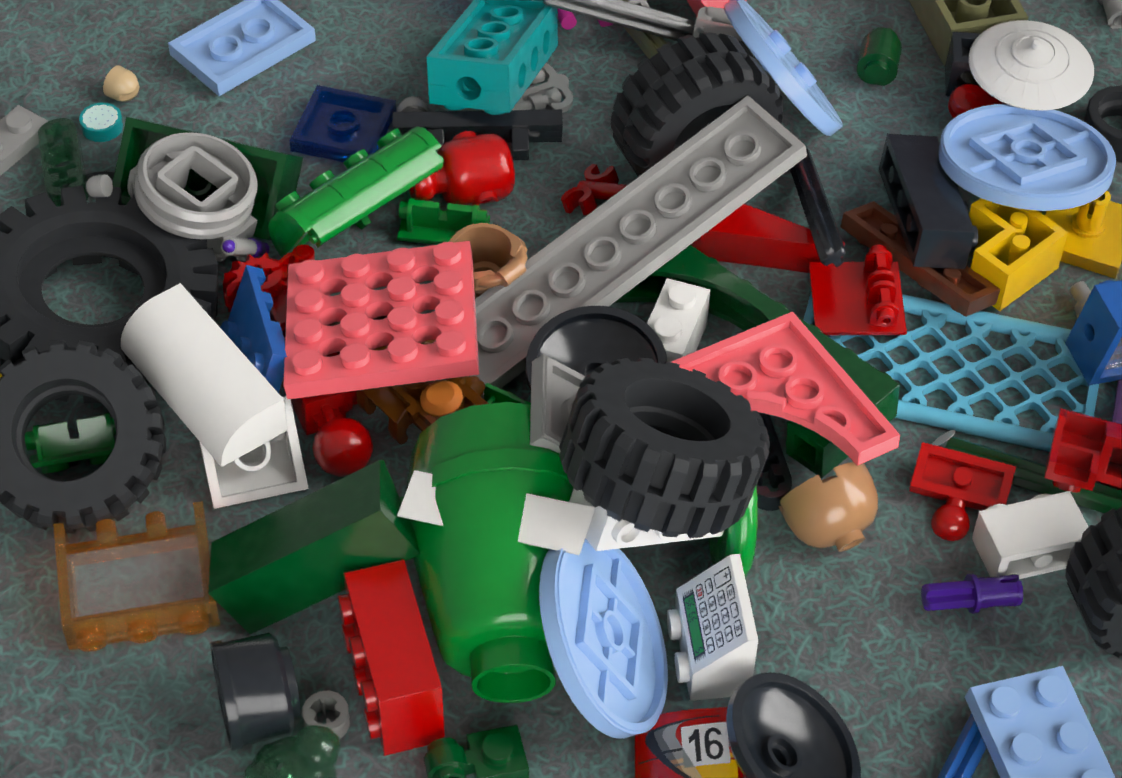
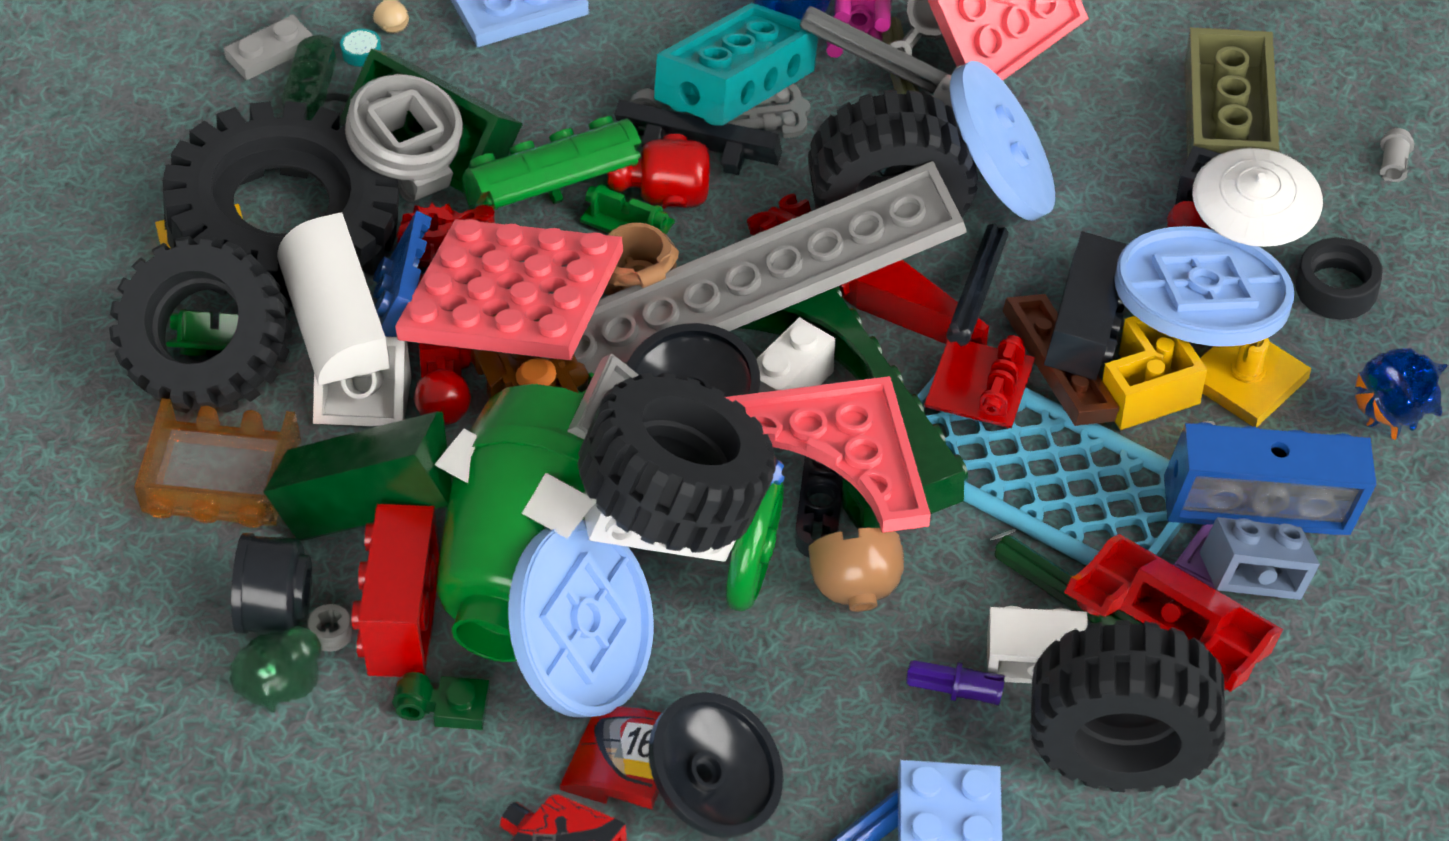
camera: 20 degrees right, 0 degrees up
light grey piece [86,174,113,198] -> none
piece [221,237,270,262] -> none
clear blue plate [289,85,397,162] -> none
white slope [667,554,758,701] -> none
dark green brick [857,27,902,86] -> none
red plate [909,442,1016,541] -> none

